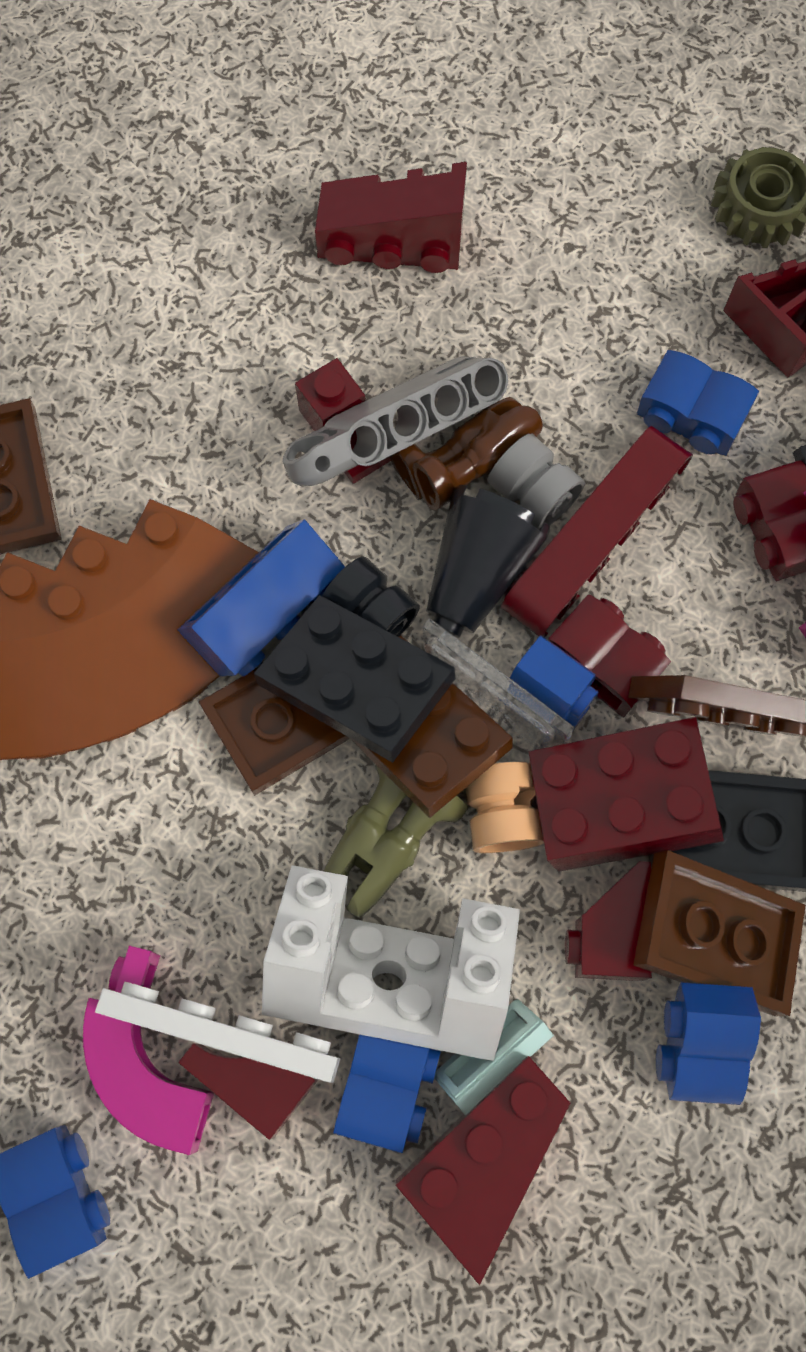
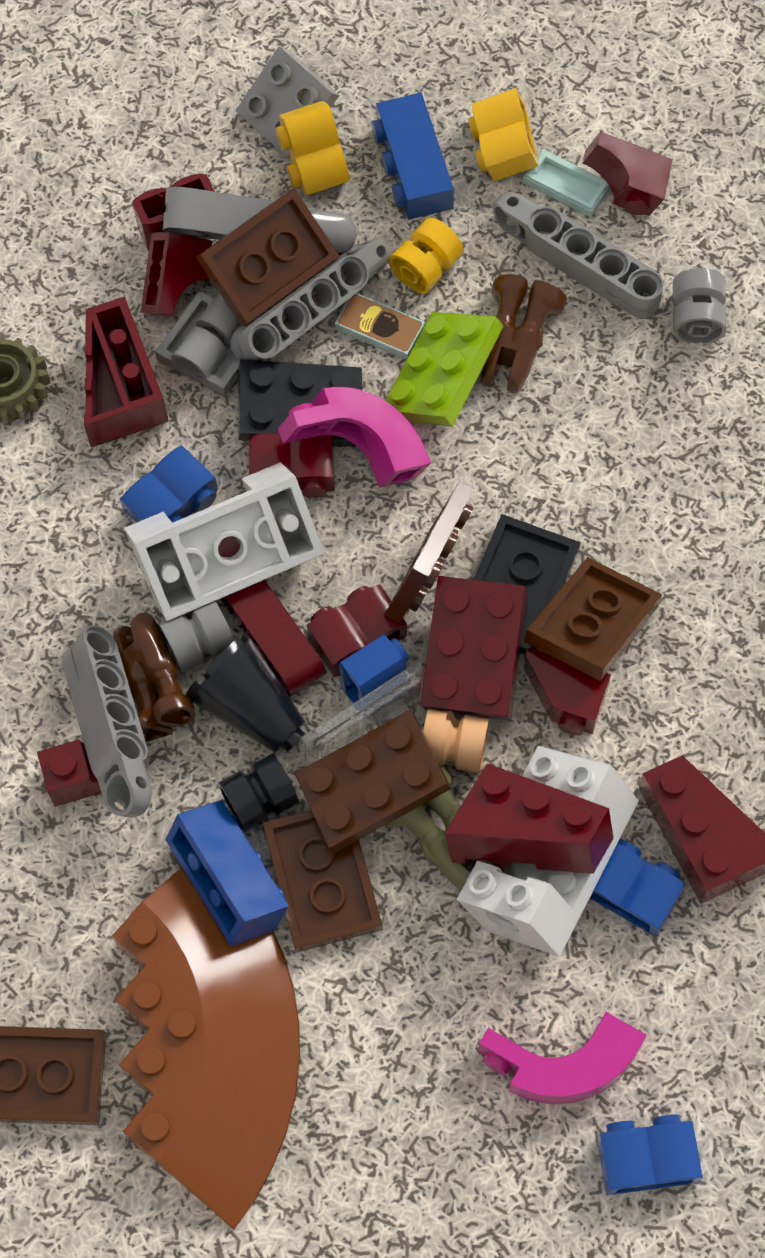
camera: 70 degrees left, 5 degrees down
white plate [95,982,340,1083] -> none
dark red arch [178,1040,318,1140] -> none
black plate [254,595,456,763] -> none
light aqua tile [434,999,554,1116] -> none
blue brick [656,983,761,1105] -> none
none -> white plate [124,462,325,621]
none -> dark red wedge [444,763,614,874]

